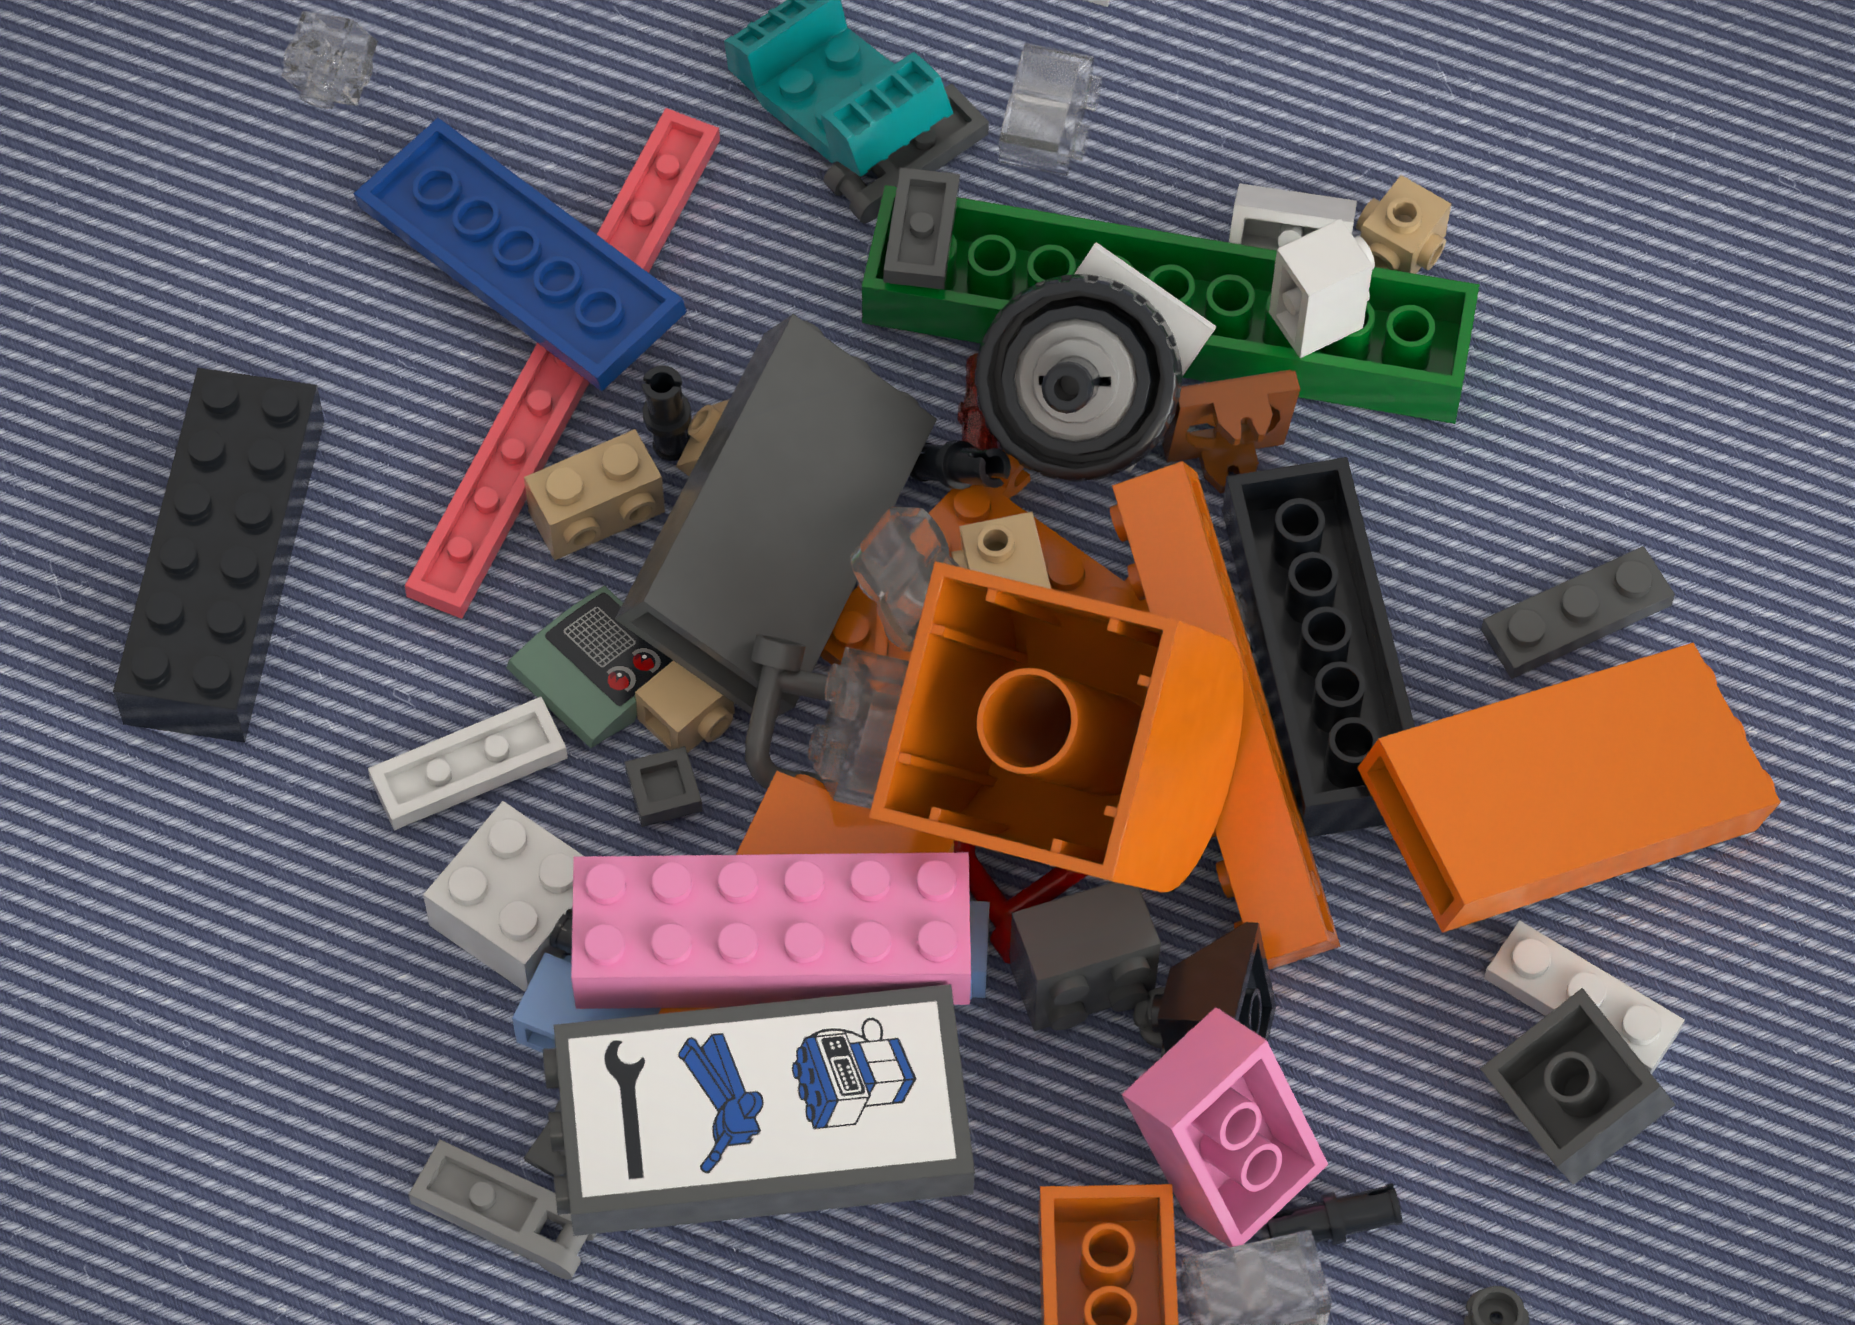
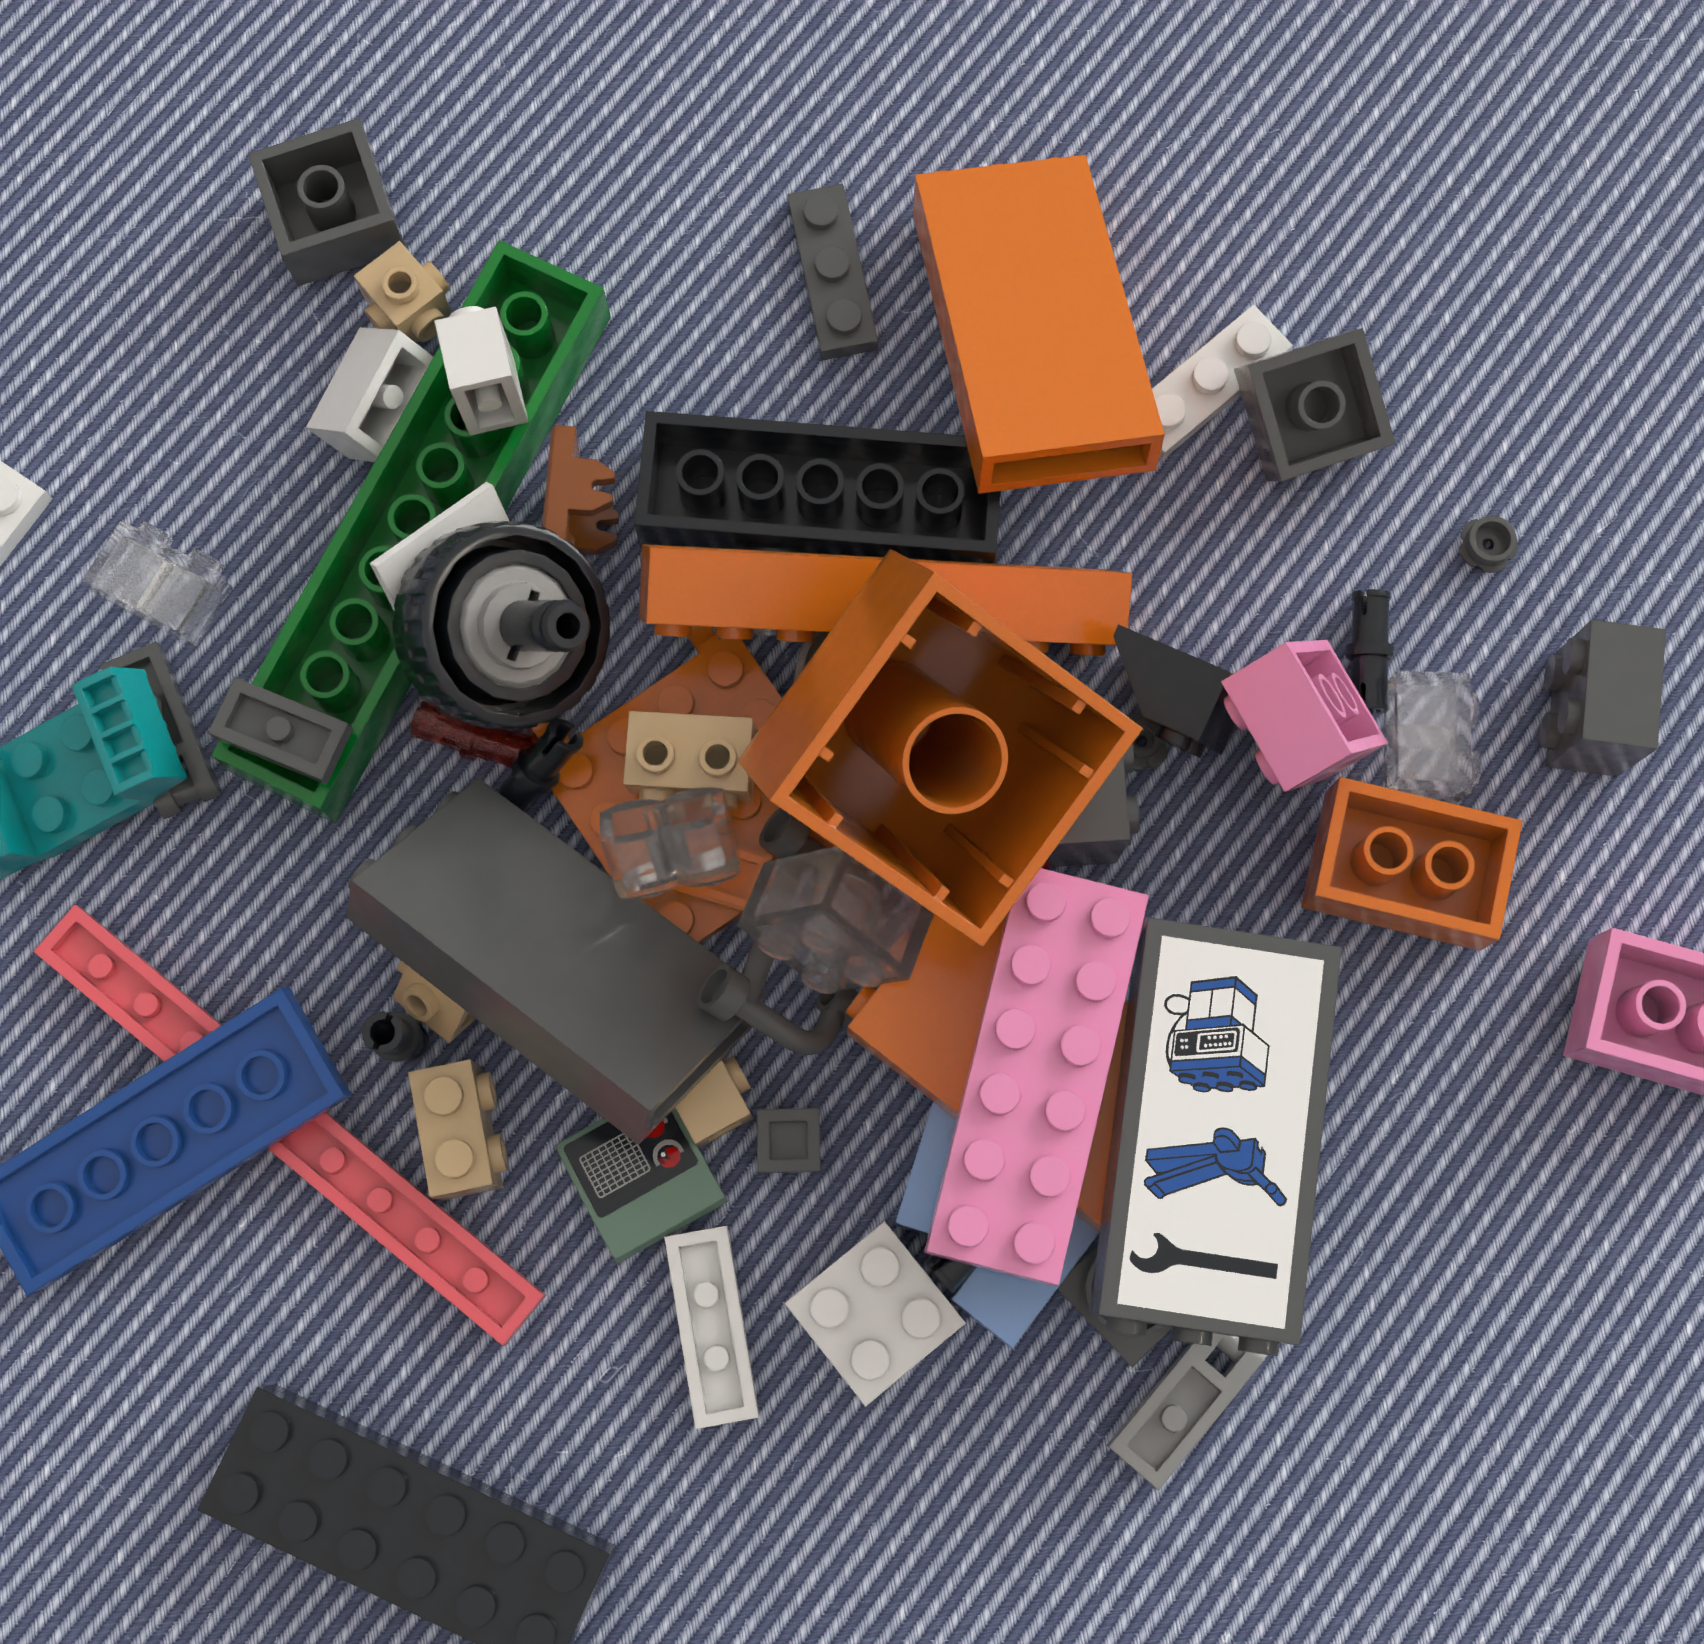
camera: 75 degrees left, 15 degrees up
none -> dark grey brick [248,118,406,286]

